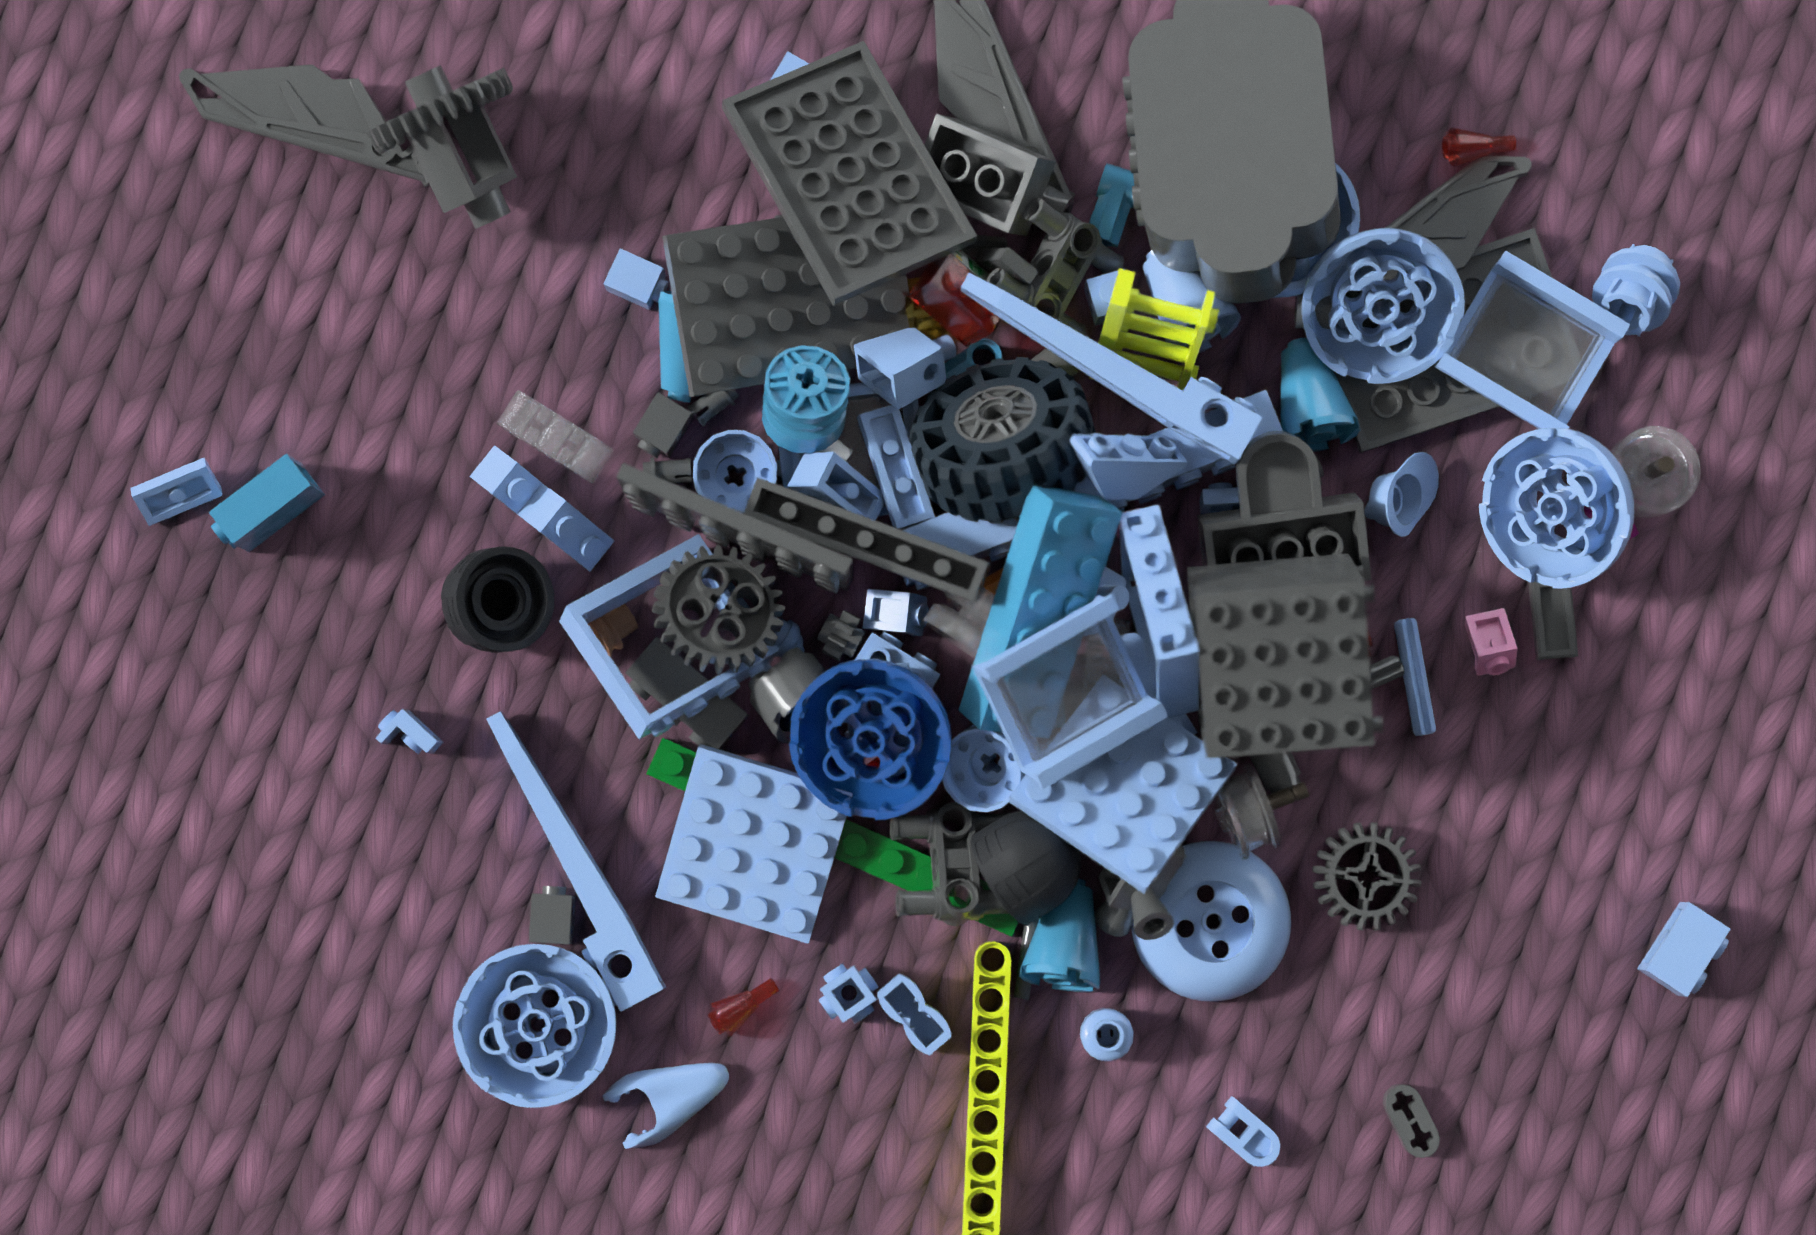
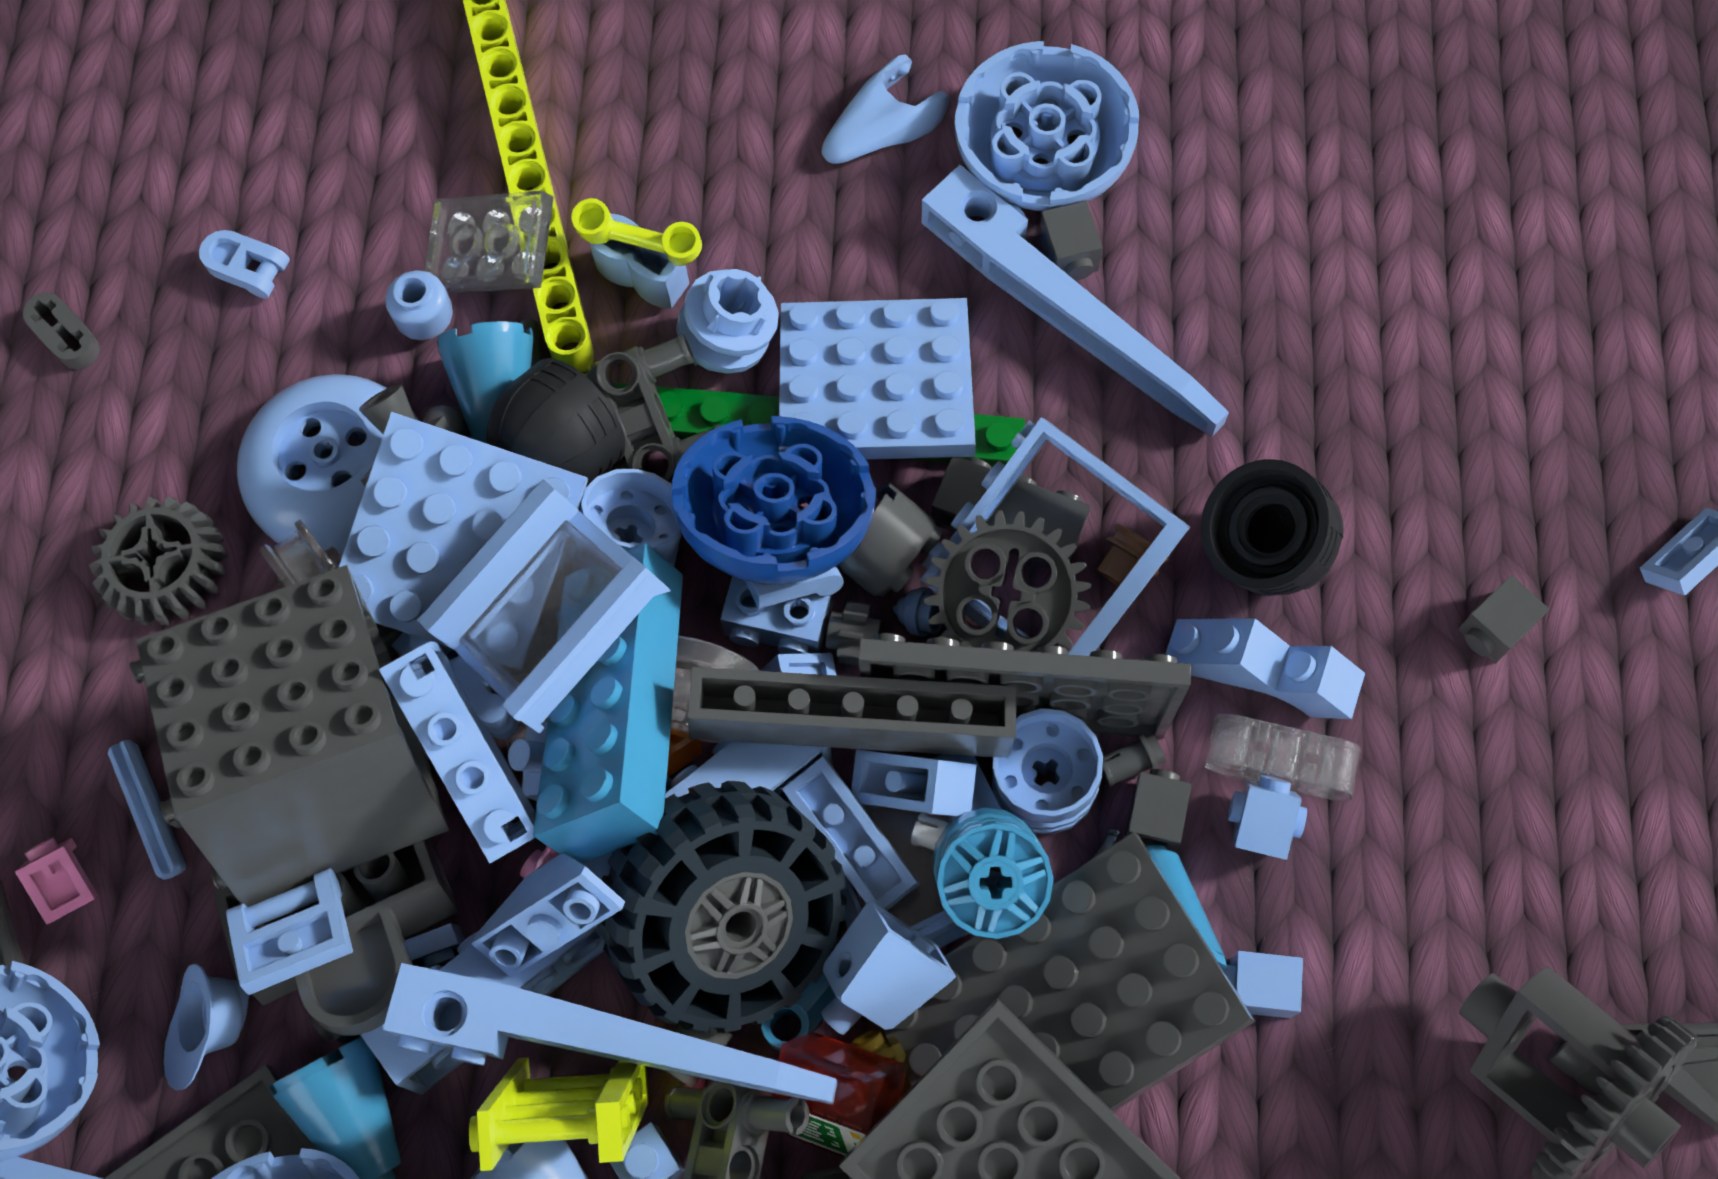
camera: 165 degrees right, 15 degrees down
dark azure brick [209,453,325,552] -> none
light blue bracket [376,709,444,754] -> none
clear red cone [707,978,779,1037] -> none
light blue brick [819,963,879,1023] -> none
dark grey tile [974,248,1038,284] -> none
none -> light blue plate [226,868,353,995]
none -> clear plate [425,190,554,293]
none -> neon yellow bar [571,198,702,266]
none -> light blue piece [676,269,779,374]
none -> light blue brick [1227,775,1307,860]
none -> dark grey brick [1458,575,1550,664]

